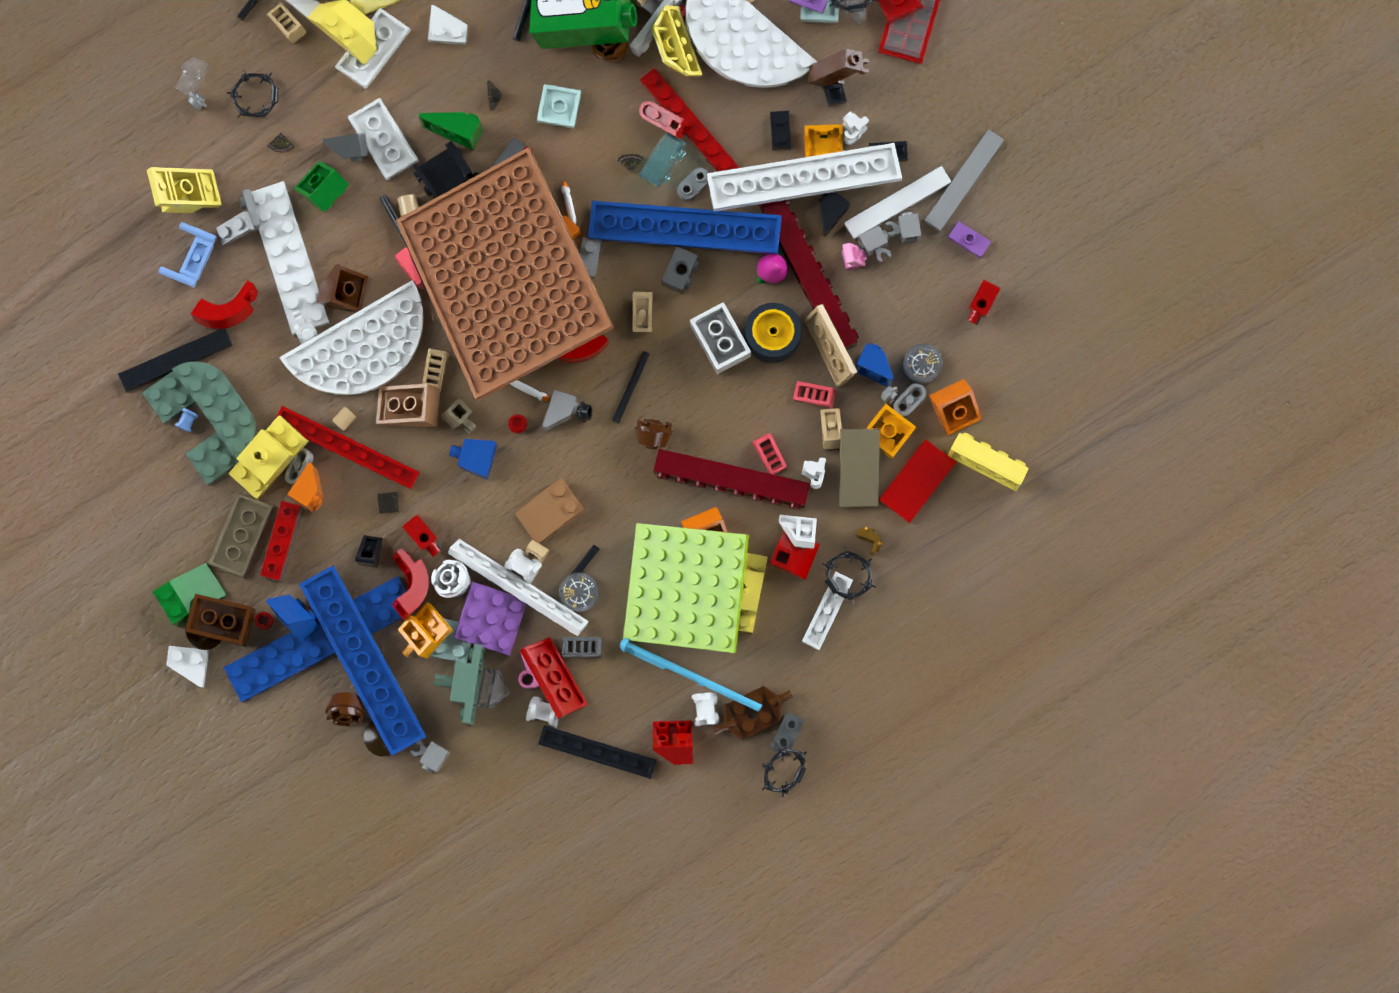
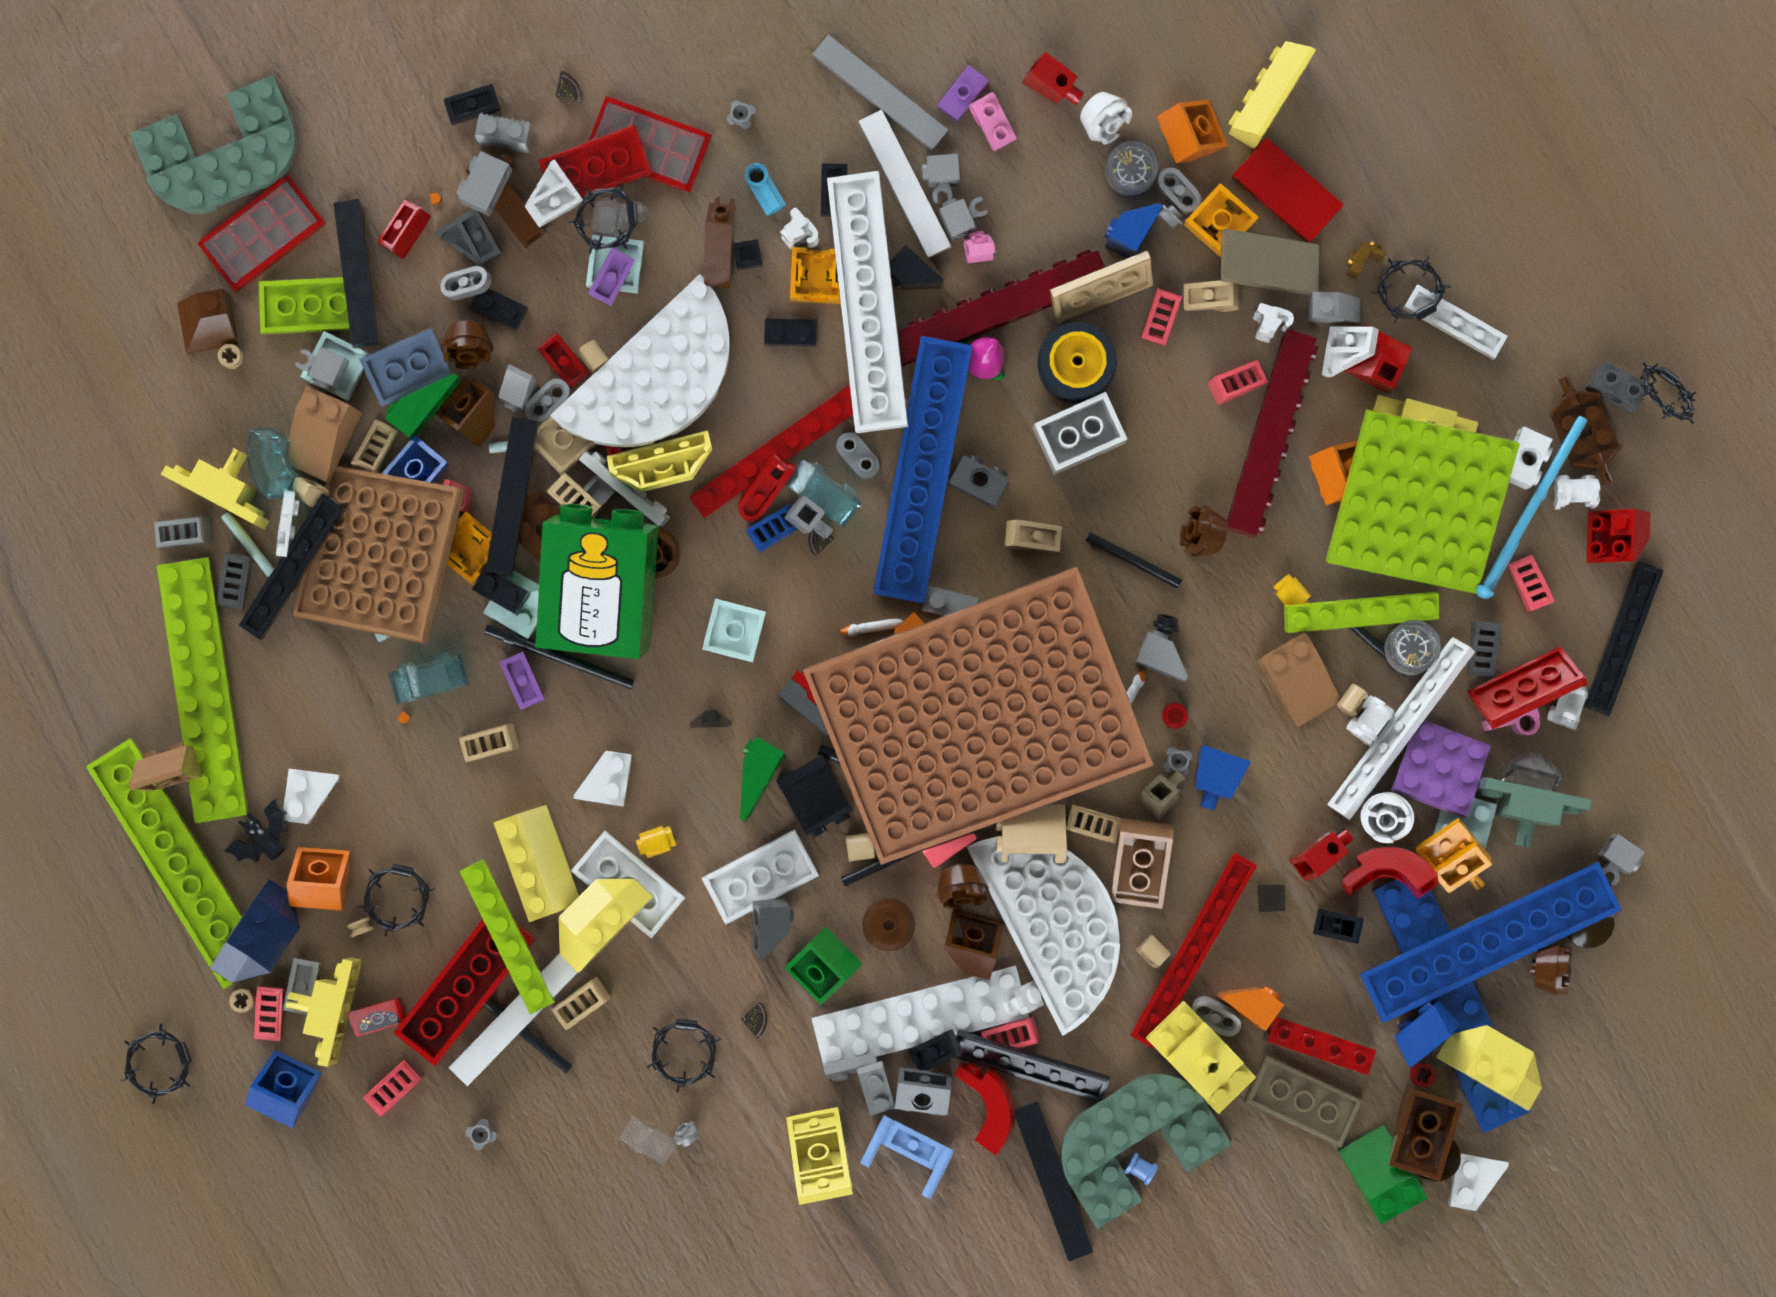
camera: 90 degrees left, 5 degrees up
none -> yellow brick [636,826,676,859]
none -> light grey plate [726,100,756,130]
none -> medium azure piece [745,163,786,217]
none -> blue slope [745,504,798,553]
none -> light grey brick [784,496,833,539]
none -> reddish brown cone [862,899,915,951]
none -> brick [894,1067,952,1116]
none -> black plate [909,1029,964,1071]
none -> reddish brown cone [936,864,989,909]
none -> black tile [955,1030,1110,1102]
none -> bright pink plate [969,92,1017,151]
none -> coral slope [980,1015,1040,1048]
none -> tan panel [996,805,1067,863]
none -> white cone [1080,92,1132,145]
none -> light grey plate [1163,747,1192,776]
none -> yellow brick [1273,574,1311,605]
none -> lime plate [1284,592,1439,633]
none -> light grey slope [1308,292,1360,324]
none -> light yellow wedge [1435,1025,1542,1111]
none -> coral slope [1508,555,1555,613]
none -> white brick [1509,427,1553,490]

